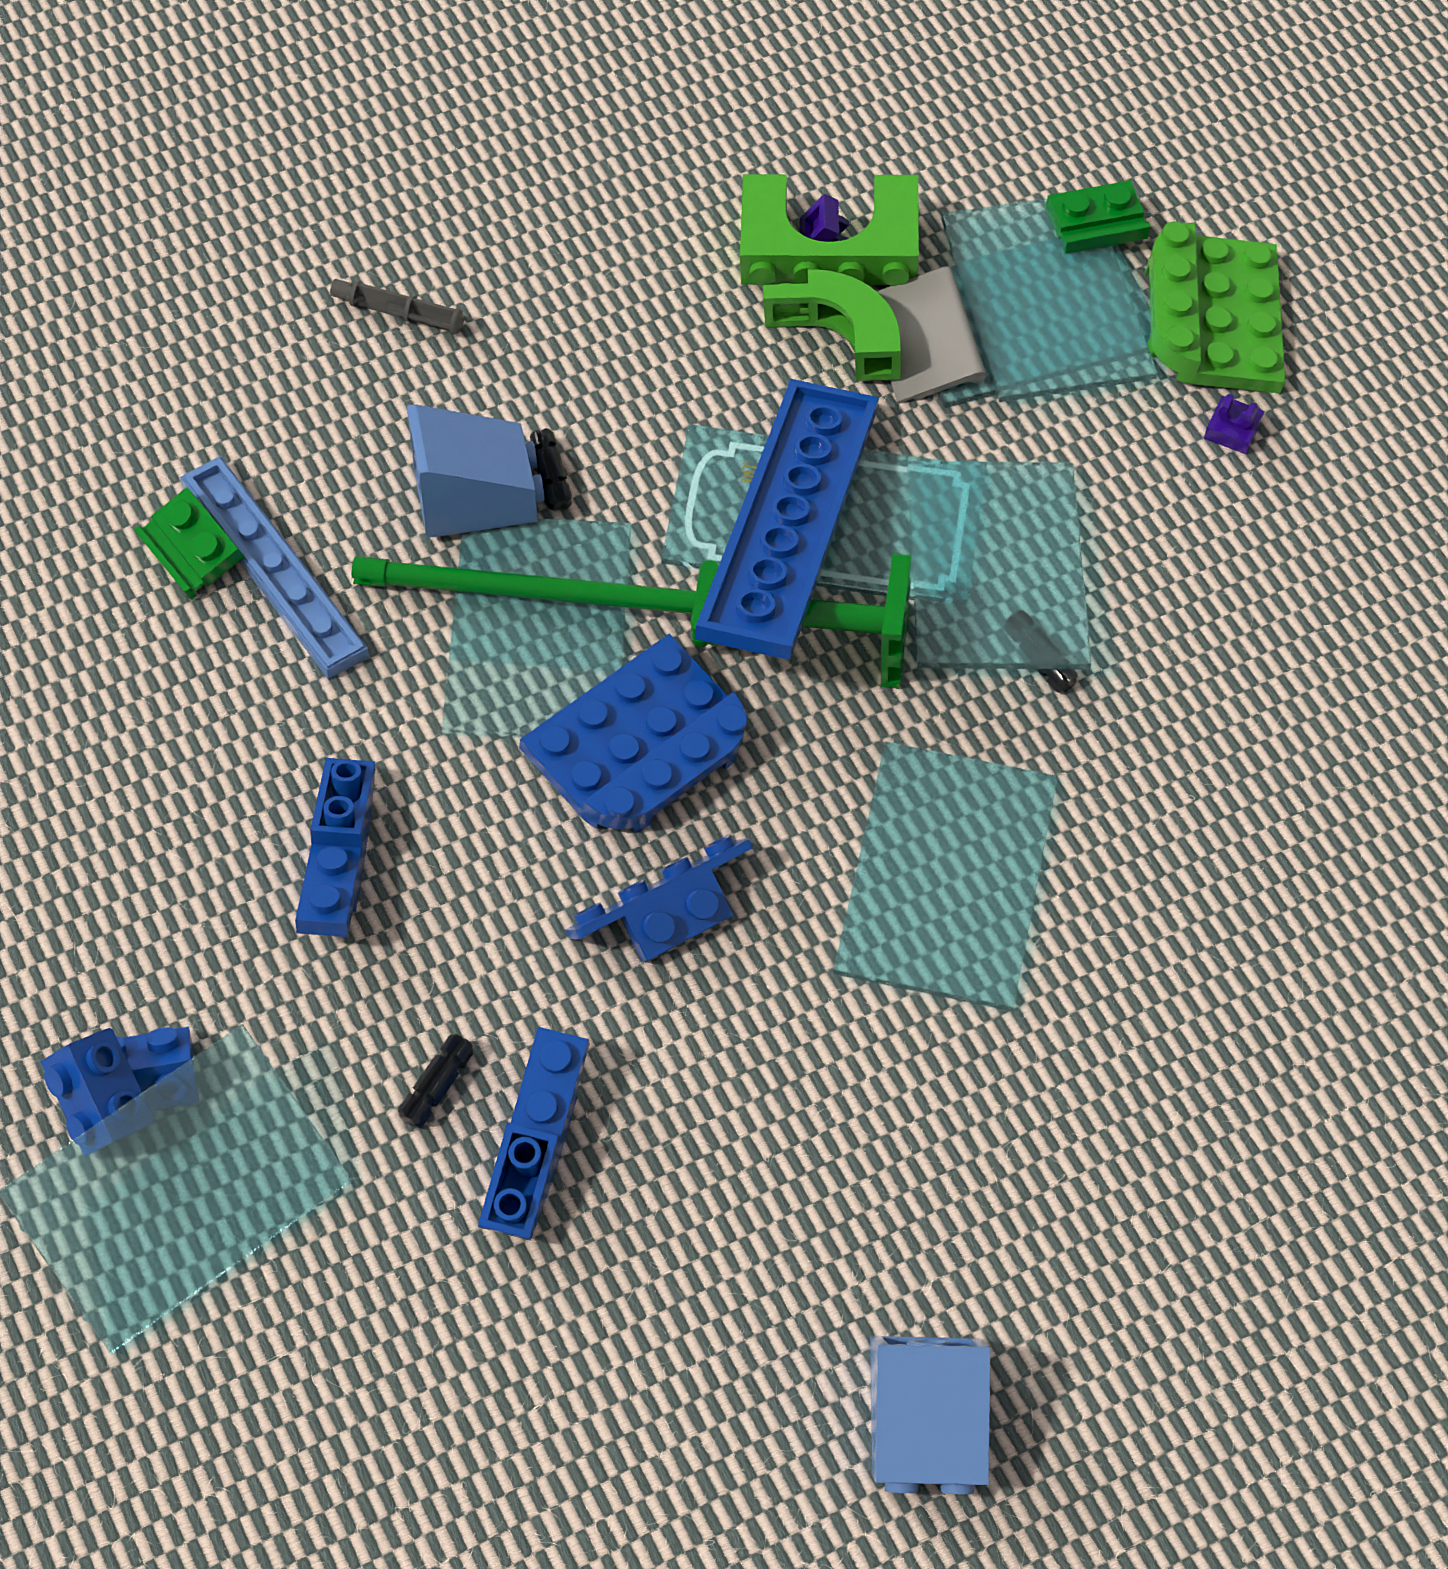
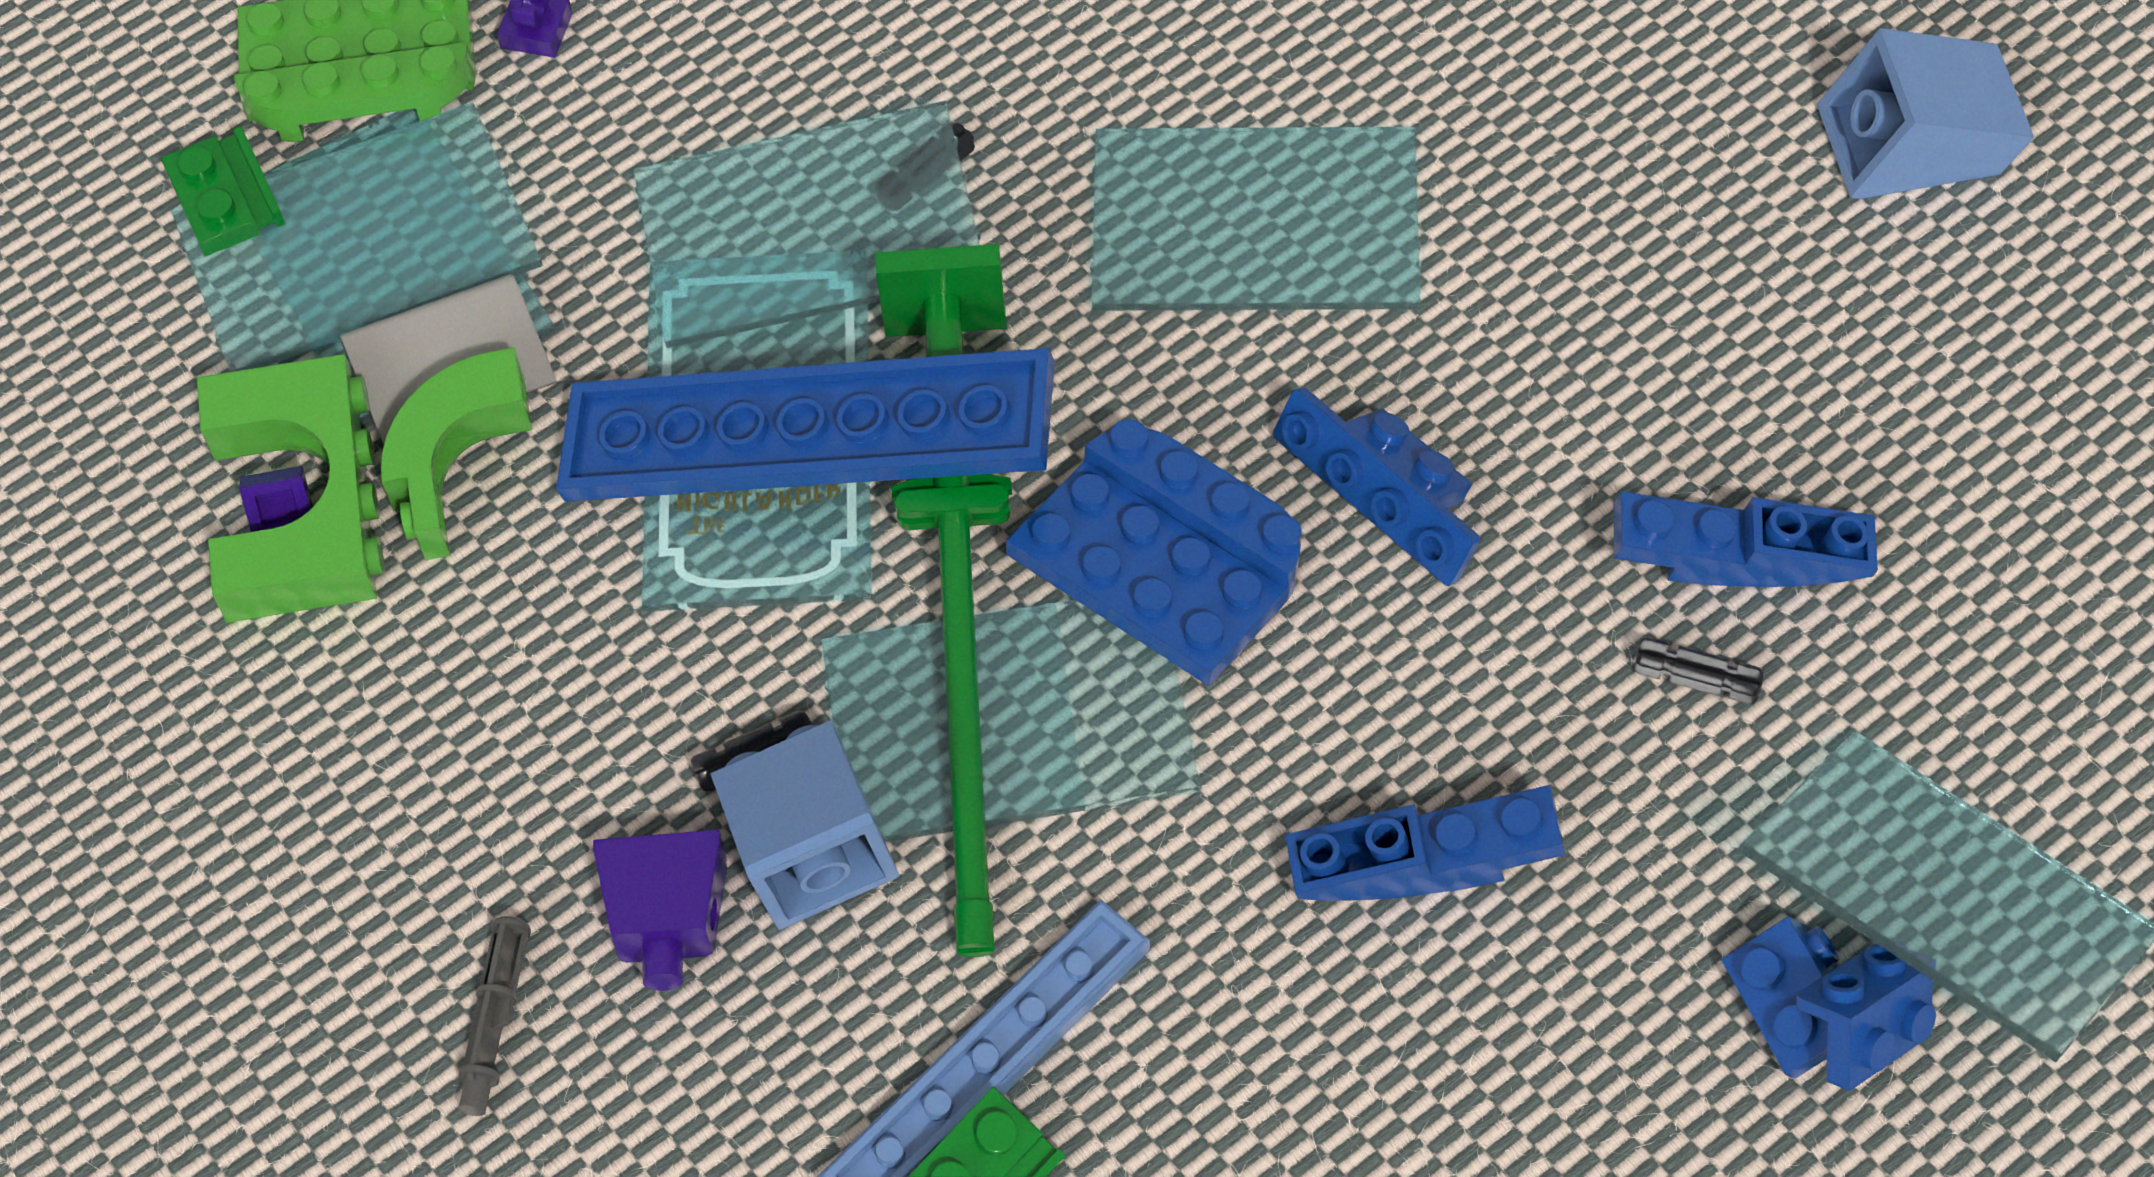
camera: 95 degrees left, 0 degrees up
none -> dark purple torso [593,830,727,991]

